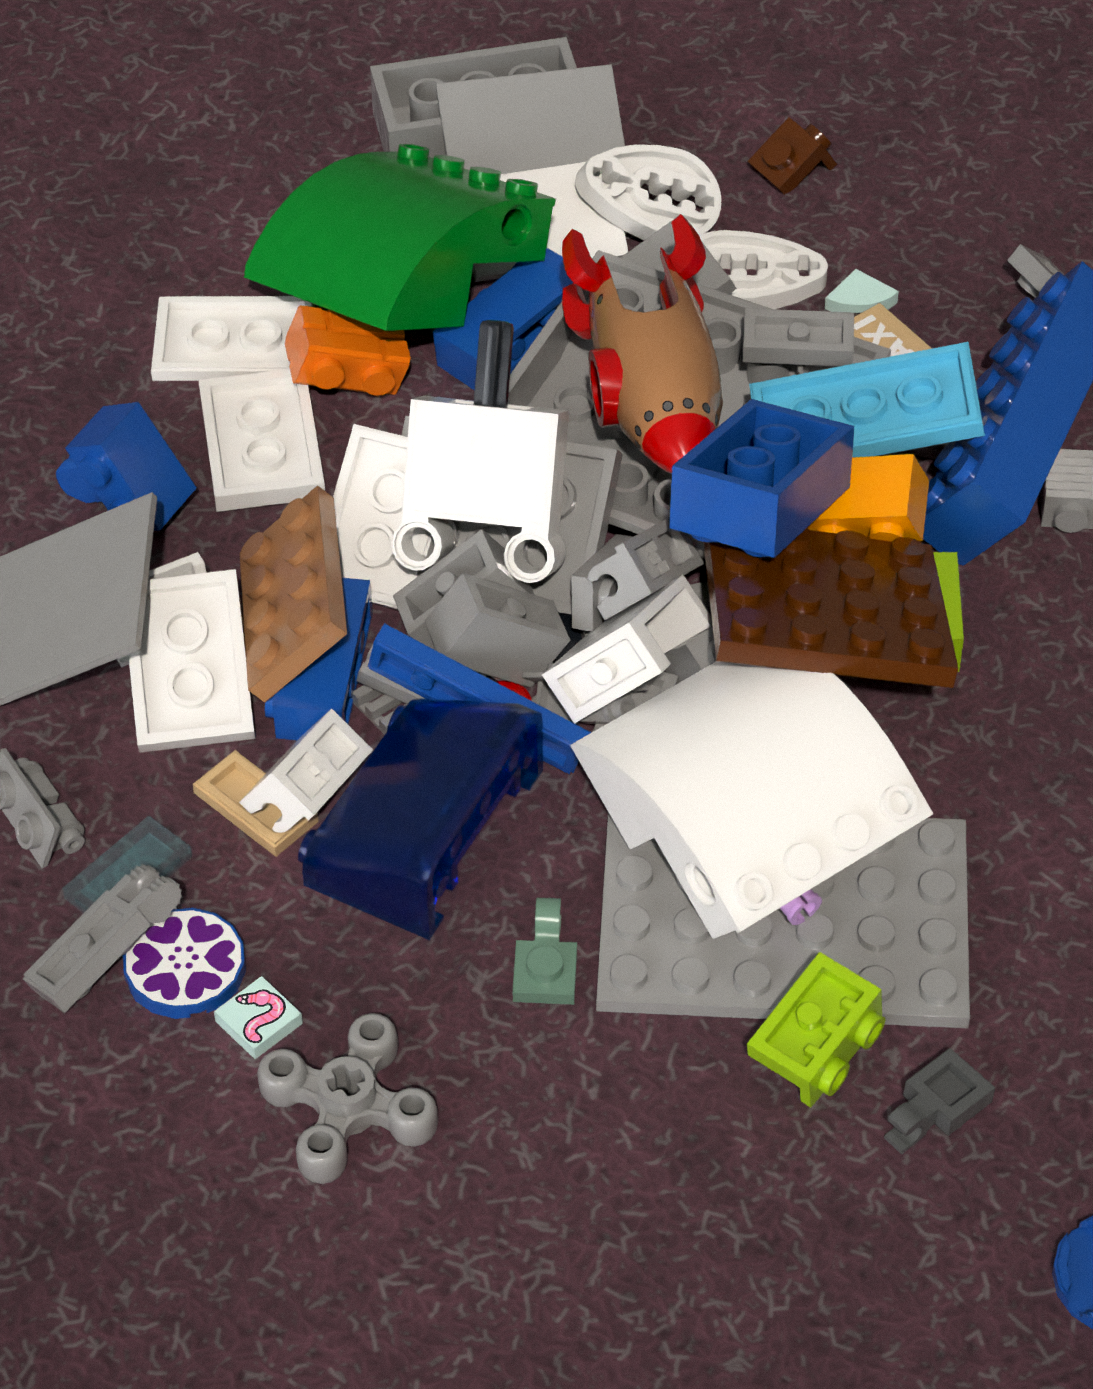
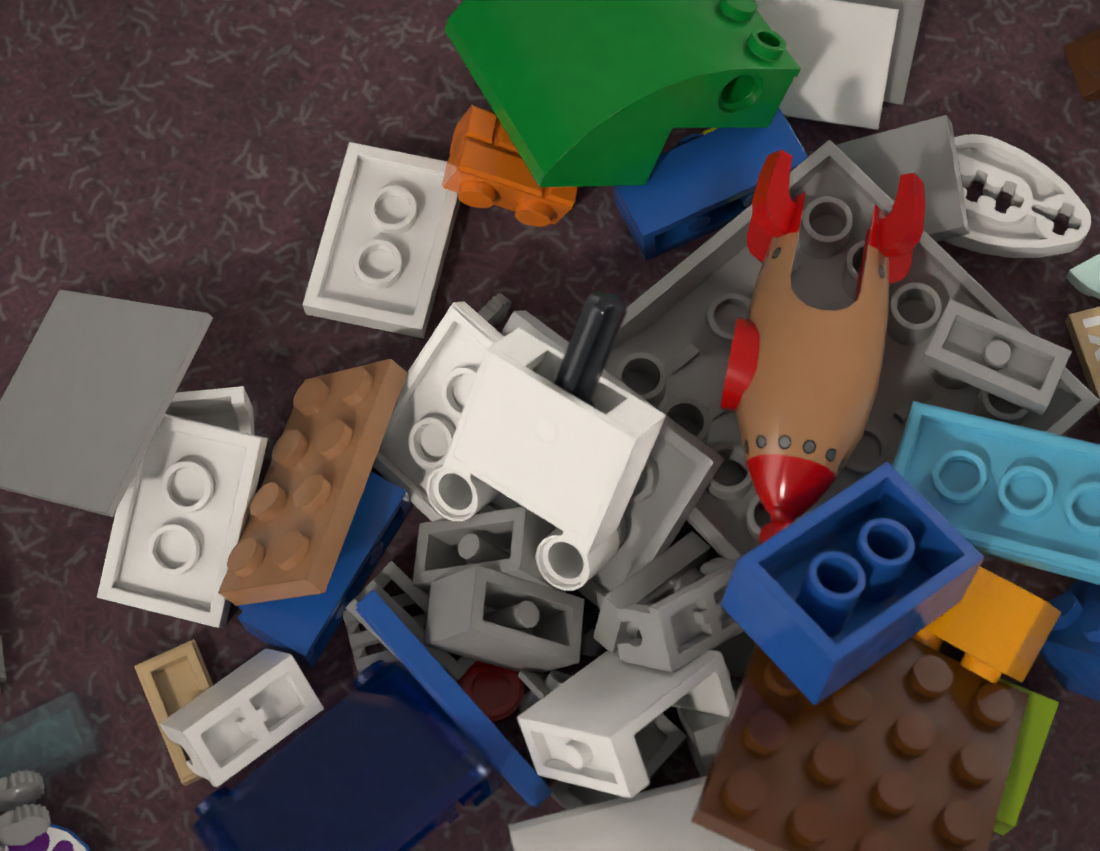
camera: 25 degrees right, 20 degrees up
blue brick [56,402,197,531] -> none
white tile [151,296,316,381] -> none
white piece [575,144,721,240] -> none

